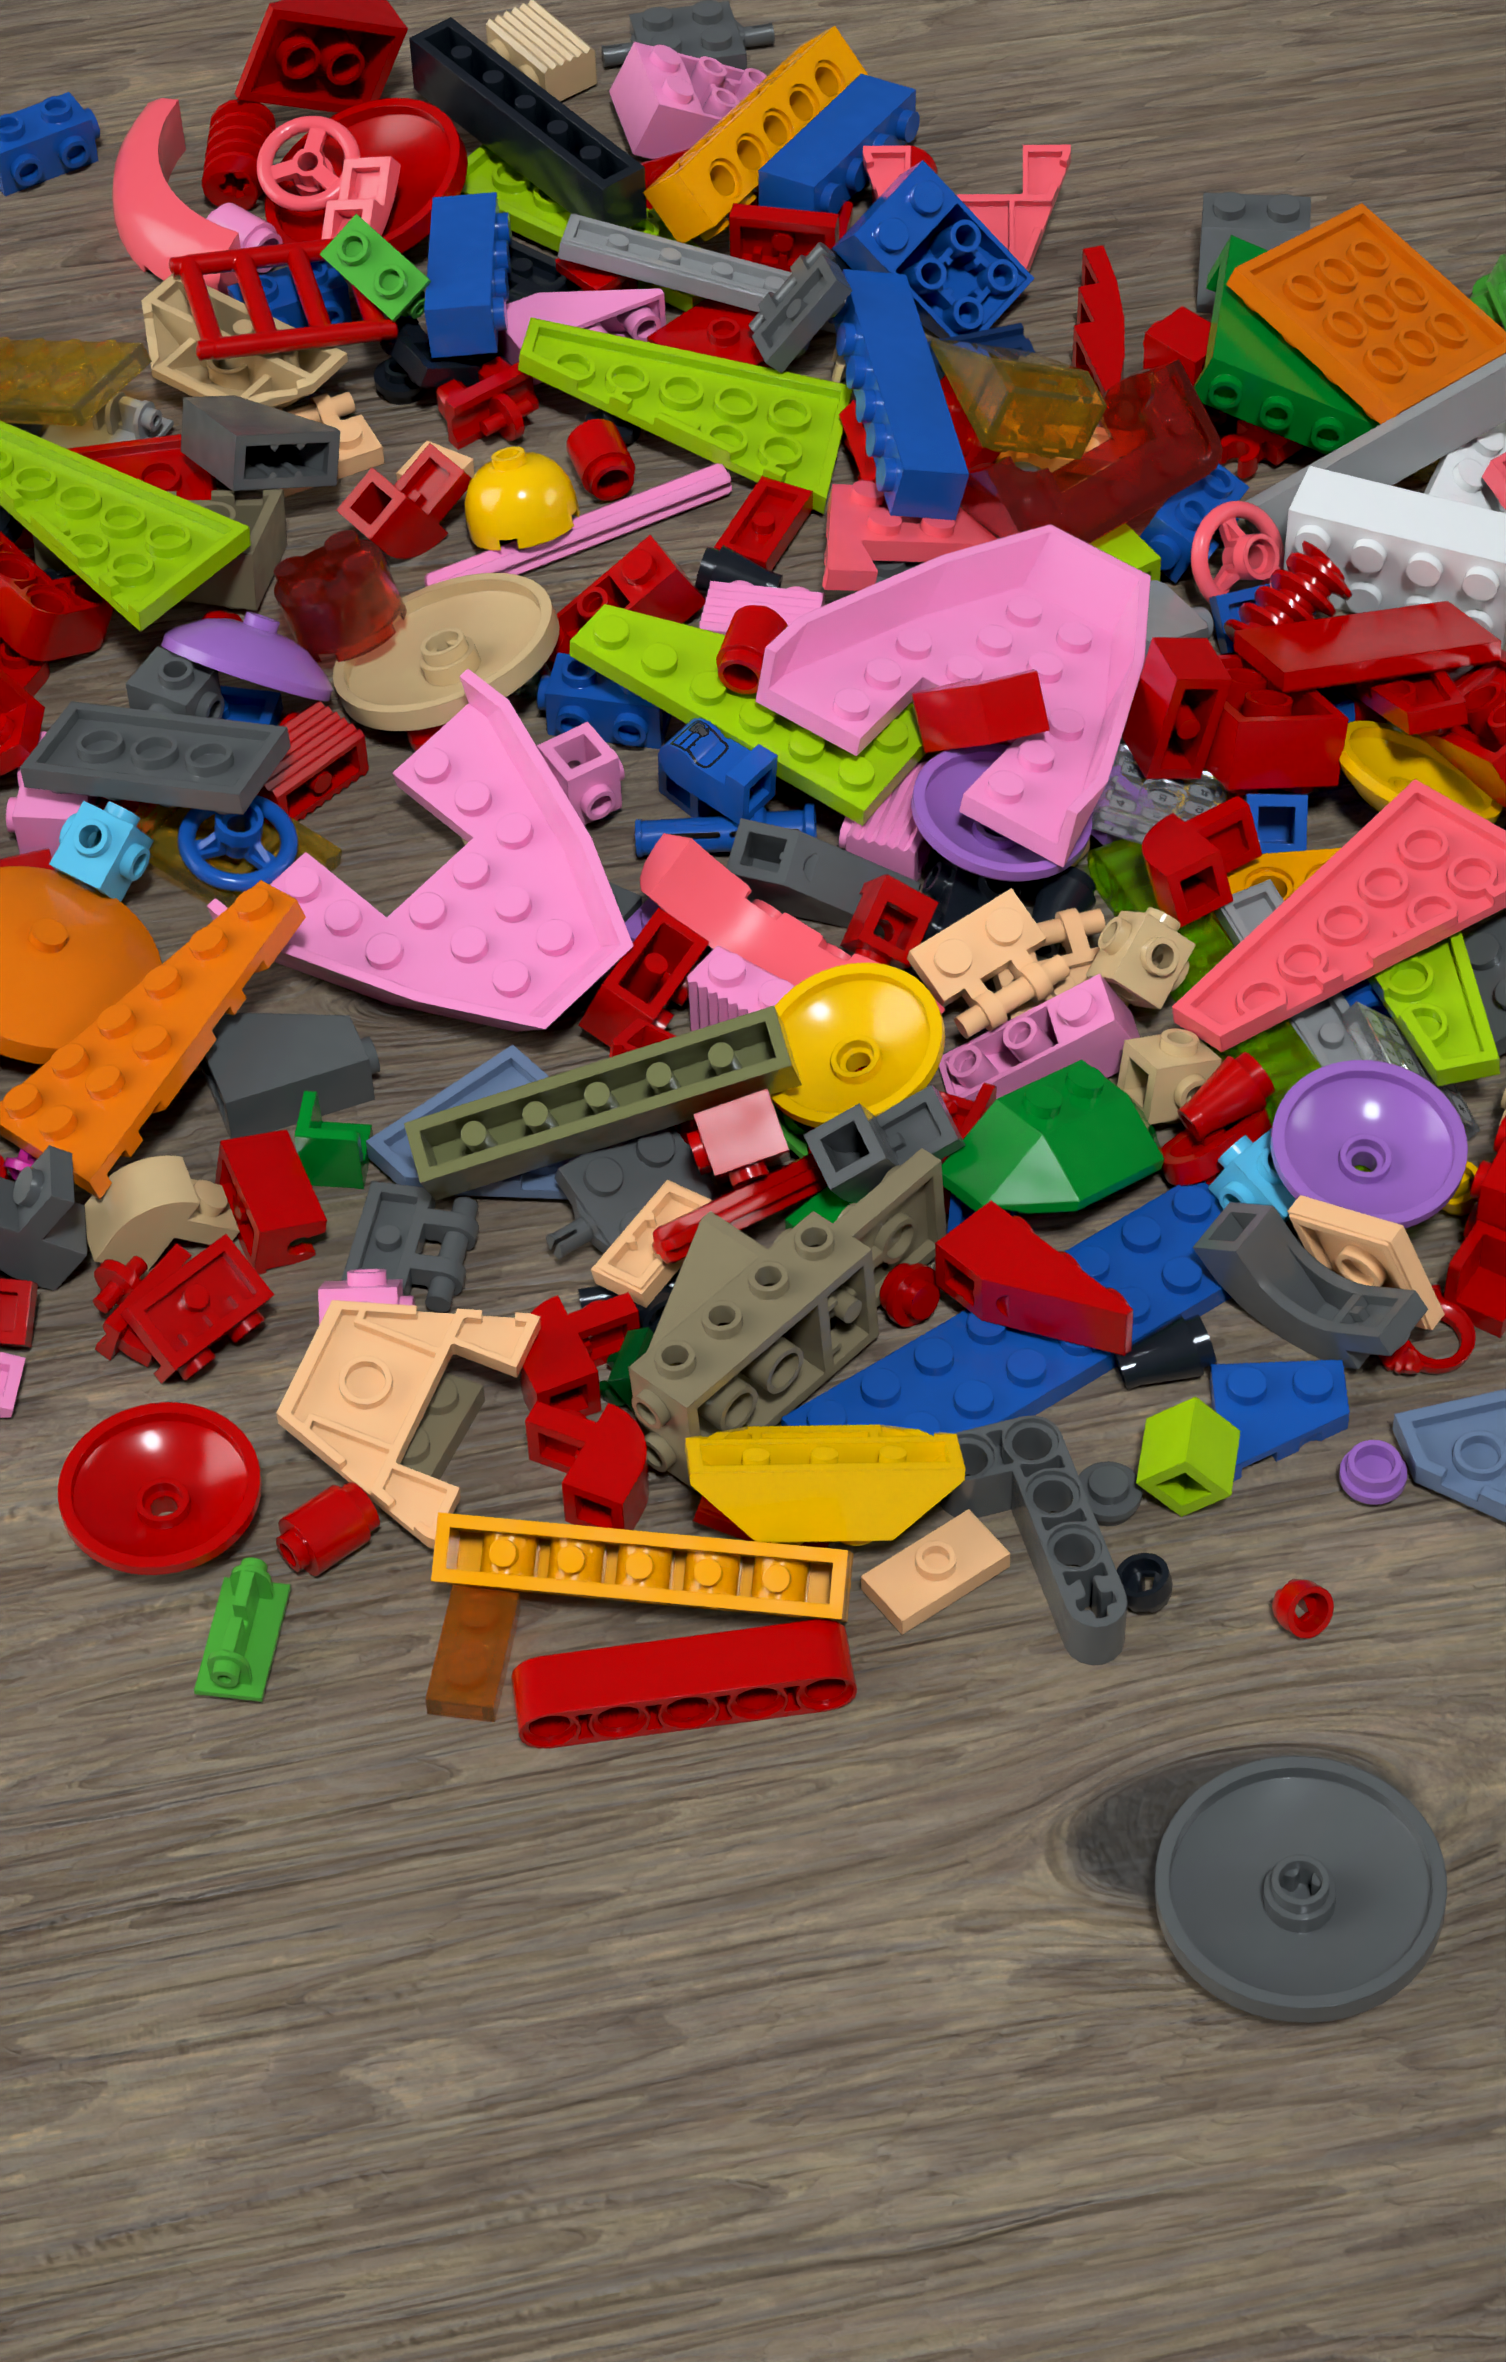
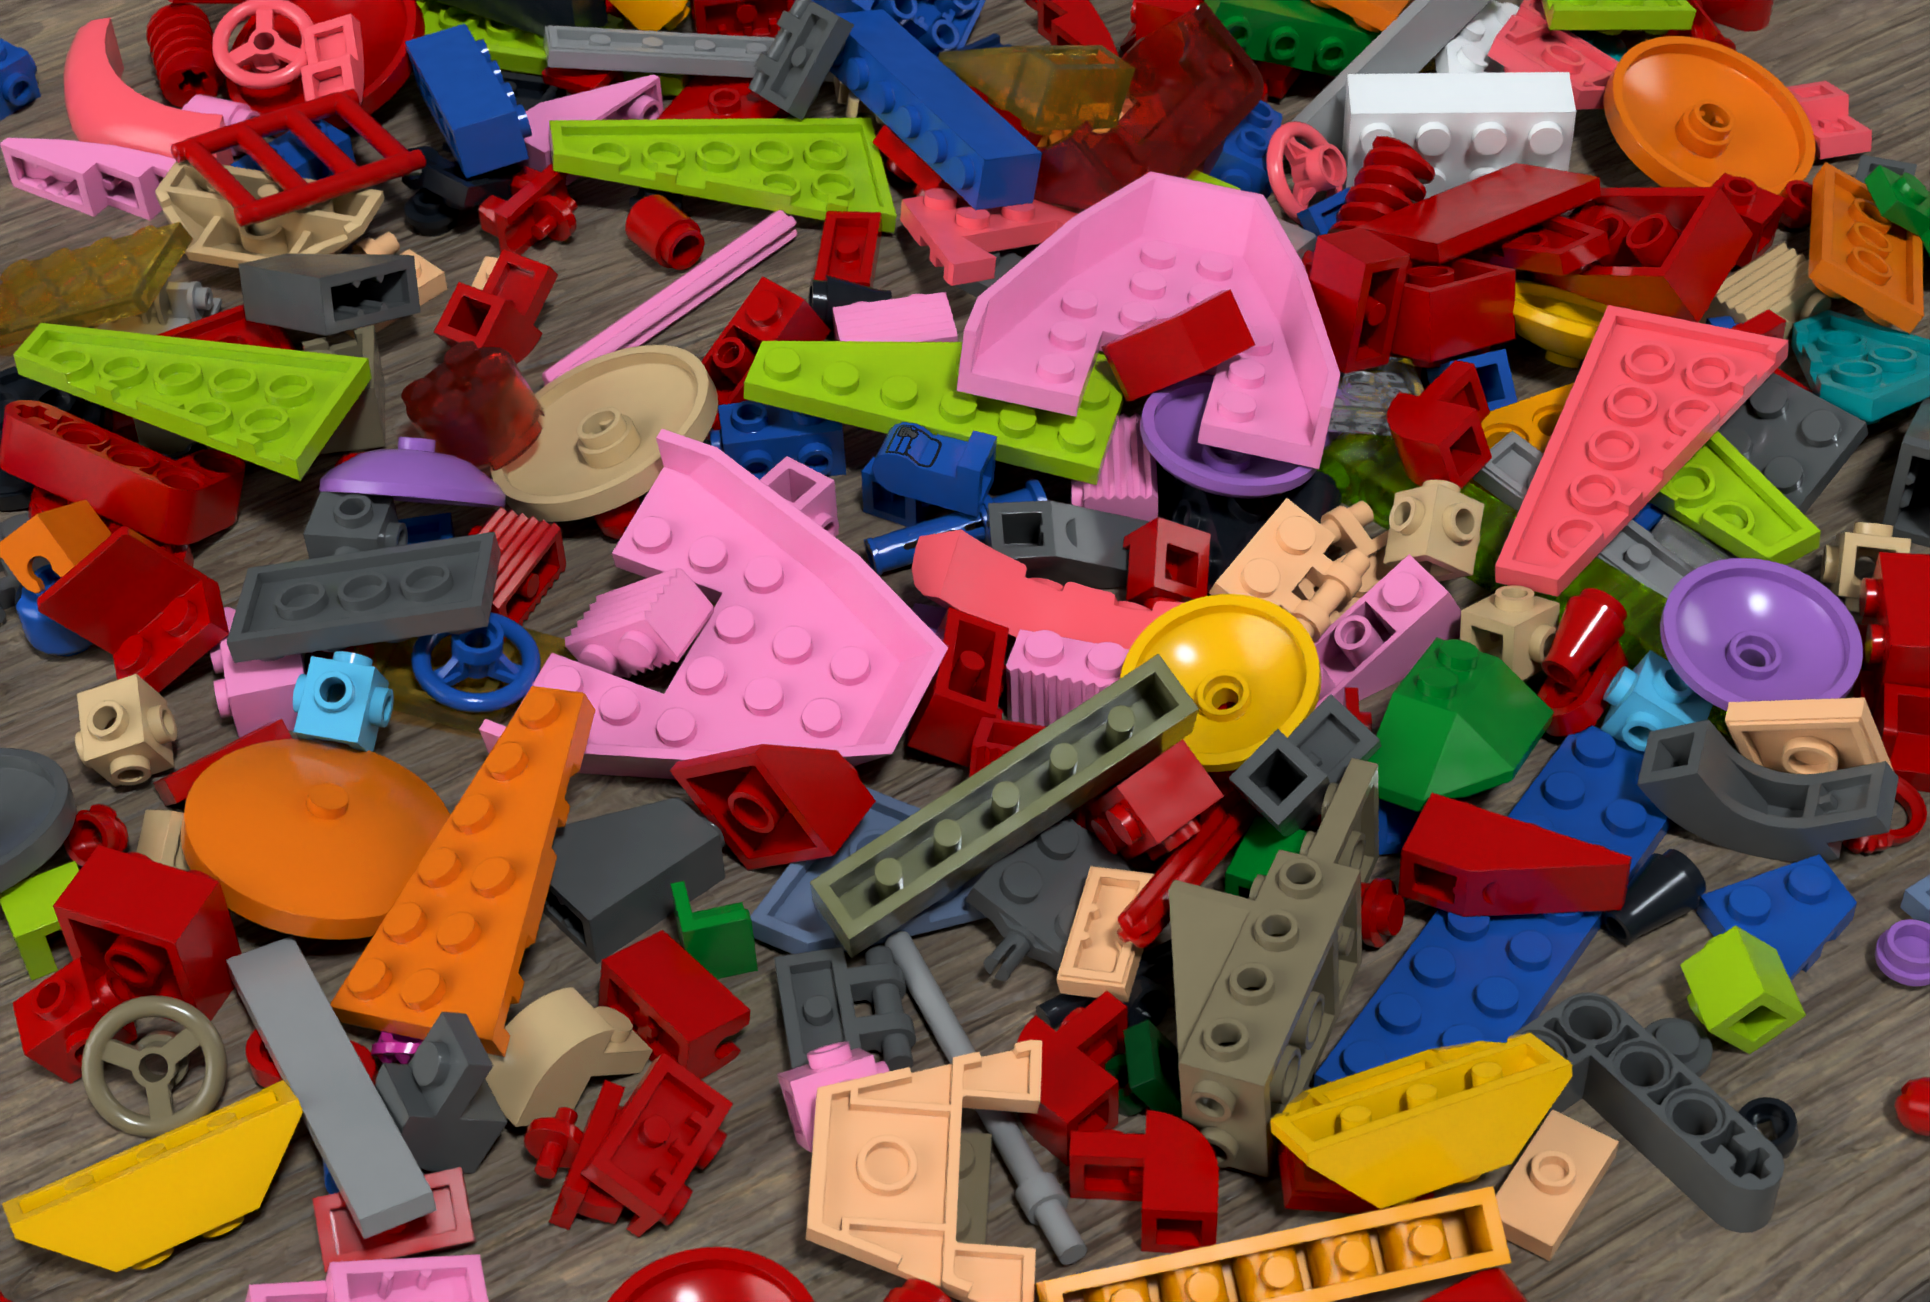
camera: 20 degrees left, 5 degrees down
bright green hinge [320,214,431,322] -> none
yellow cylinder [464,447,580,550] -> none
red brick [716,605,788,694] -> none
none -> bright pink slope [0,138,176,221]
none -> bright pink brick [564,568,714,679]
none -> red slope [670,744,876,870]
none -> light grey bar [885,931,1087,1265]

